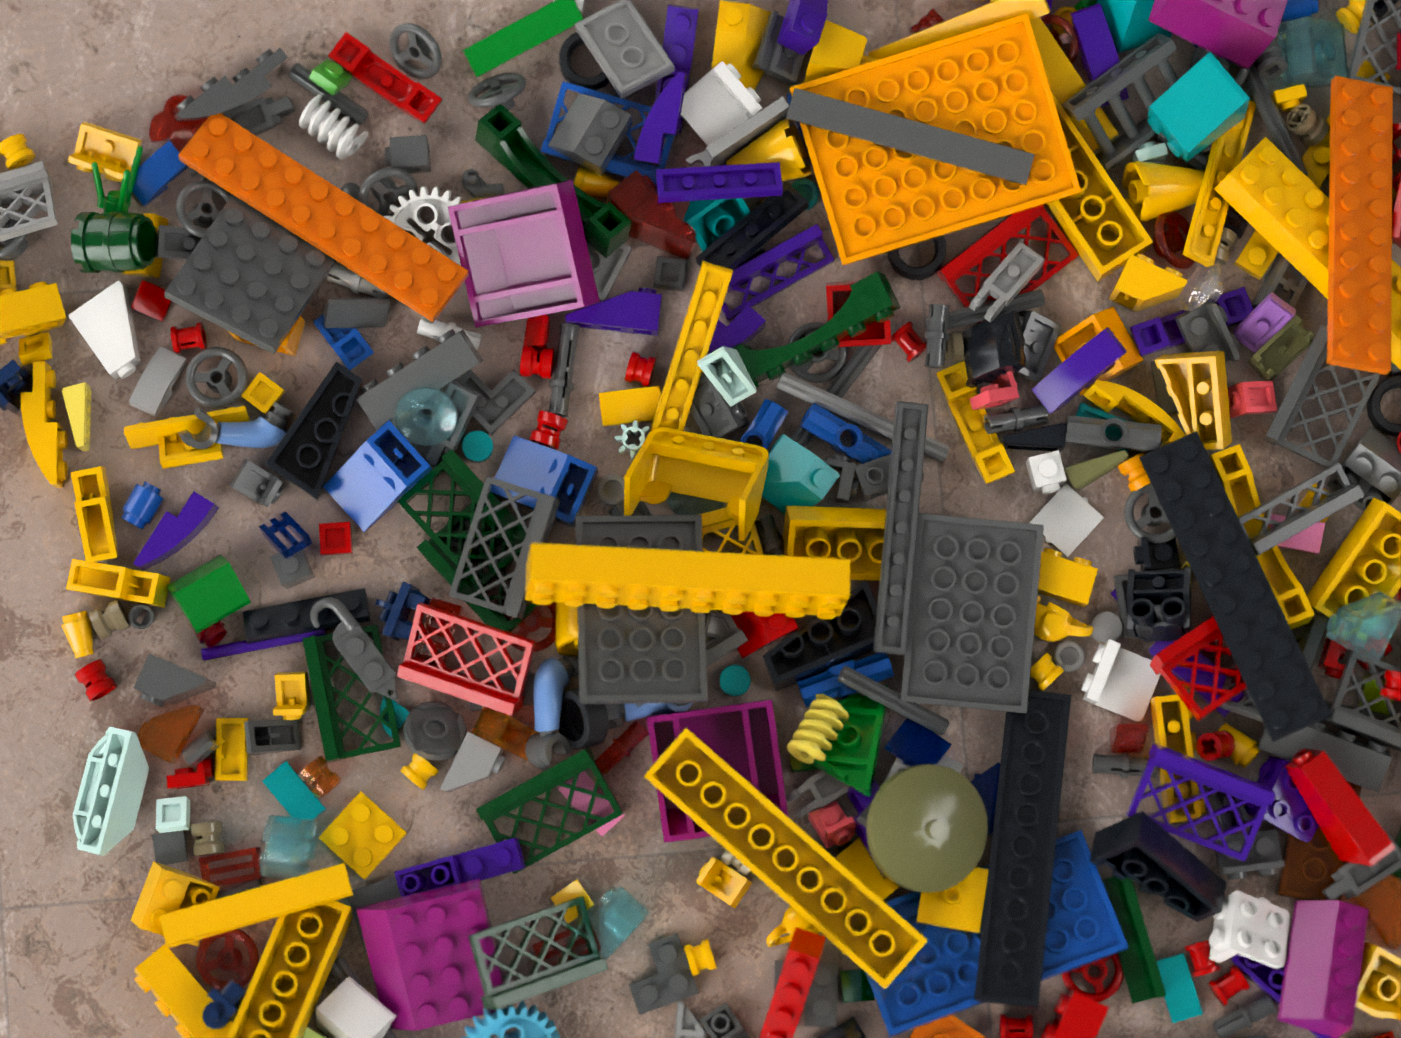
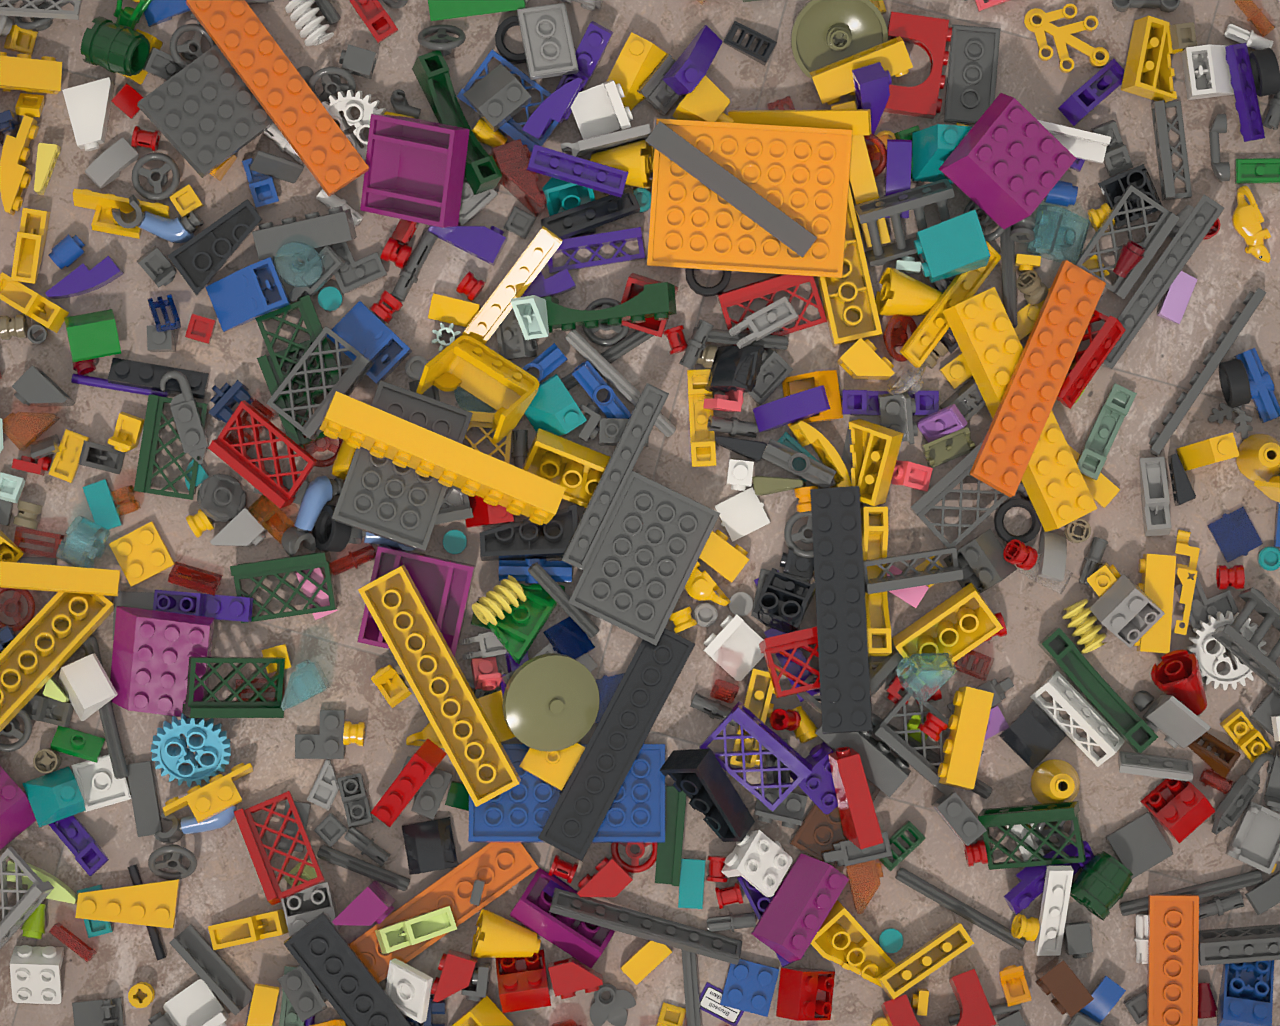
camera: 10 degrees right, 5 degrees up
none -> clear red tile [168,562,223,596]

